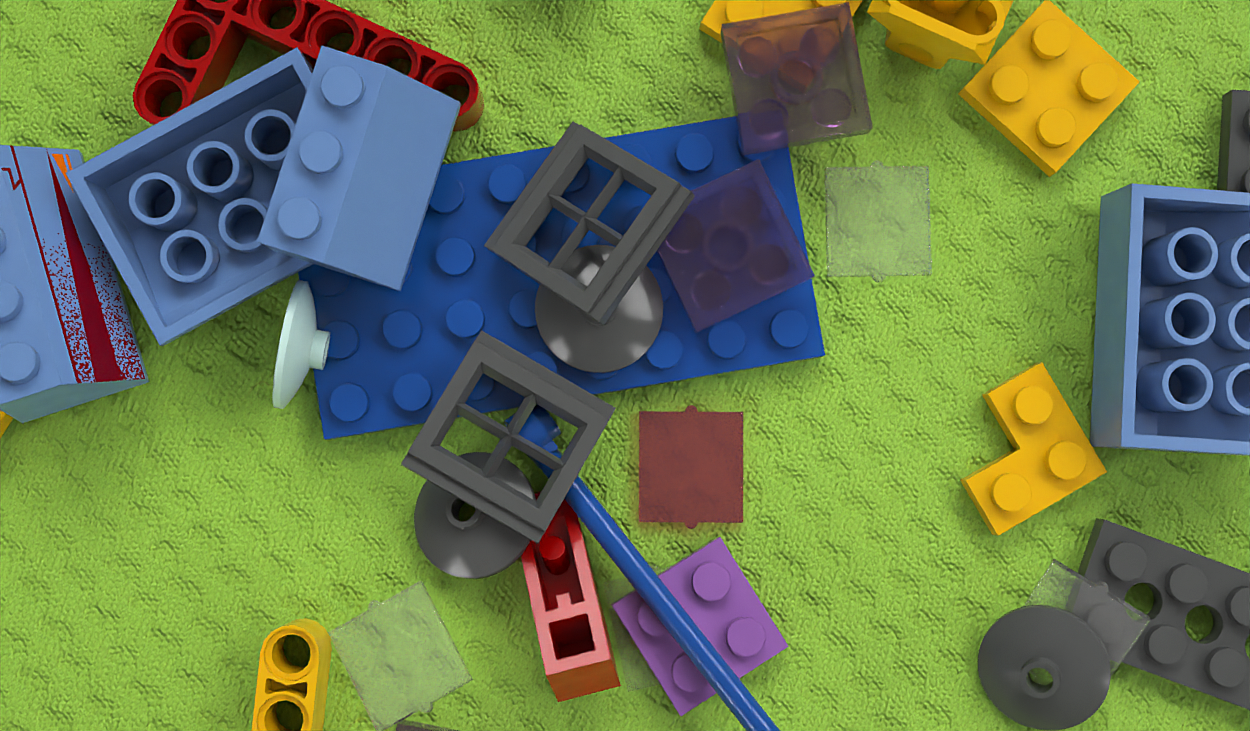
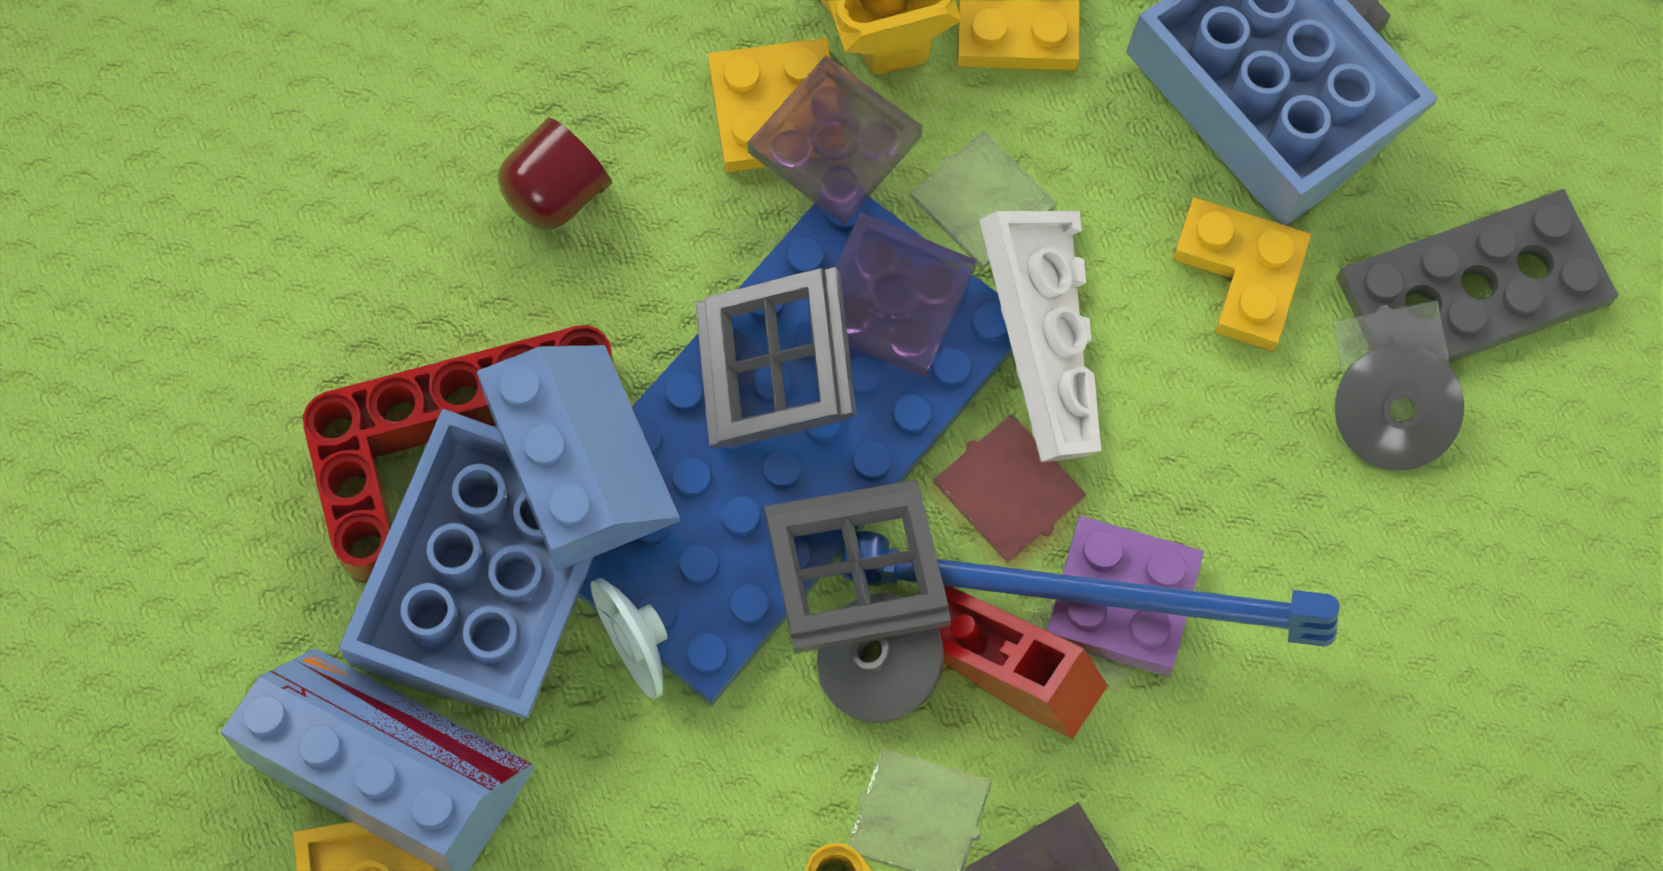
camera: 40 degrees left, 15 degrees down
dark grey dish [535,245,663,373] -> none
none -> white wing [979,211,1101,462]

